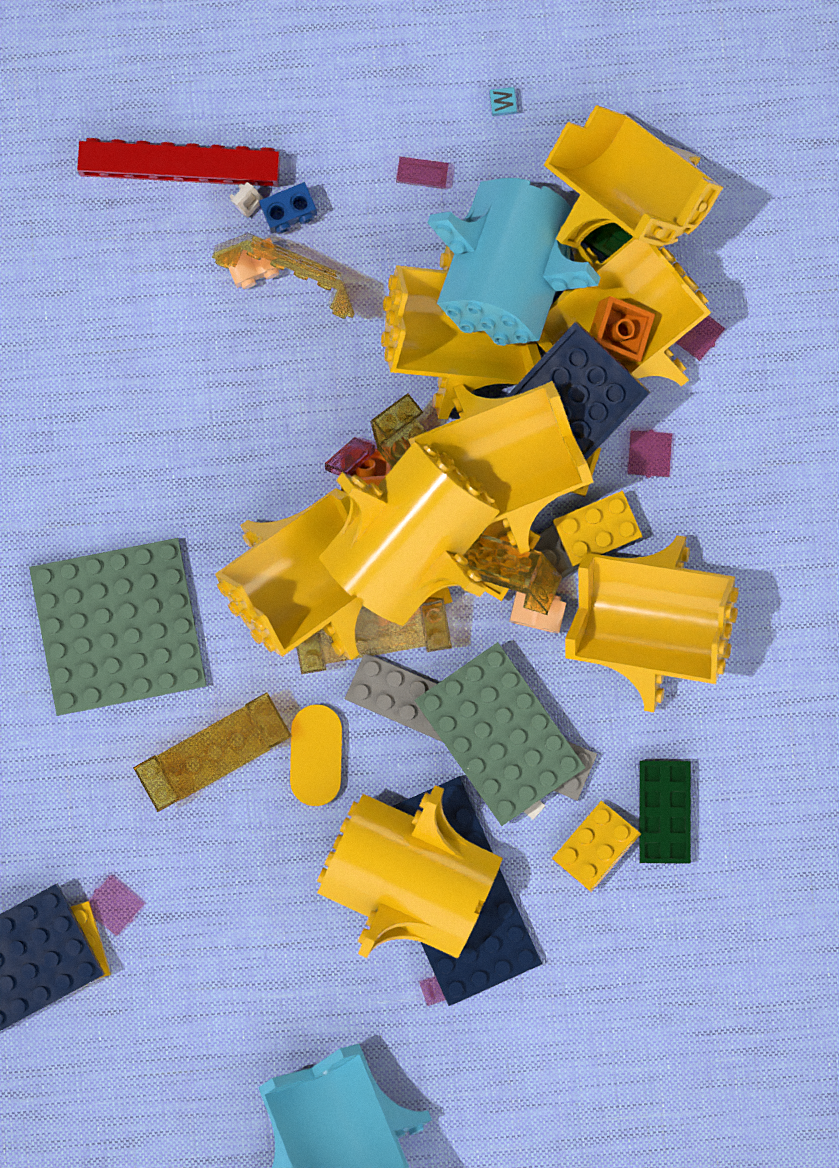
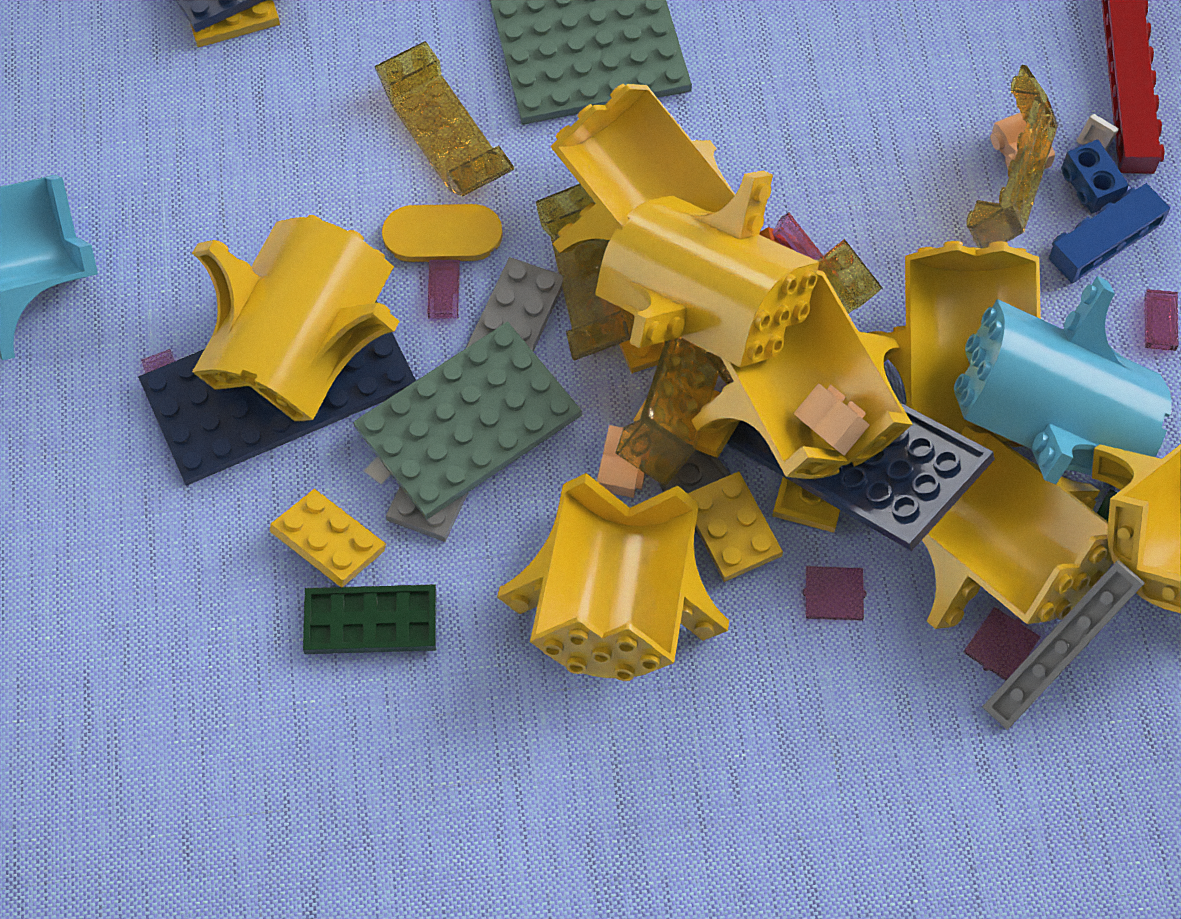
camera: 90 degrees right, 20 degrees down
clear pink piece [89,875,144,936] -> none
orange slope [589,296,655,362] -> none
none -> clear pink tile [427,260,460,319]
none -> light nougat brick [794,383,870,456]
none -> light grey plate [982,560,1145,730]
none -> blue brick [1048,183,1170,284]

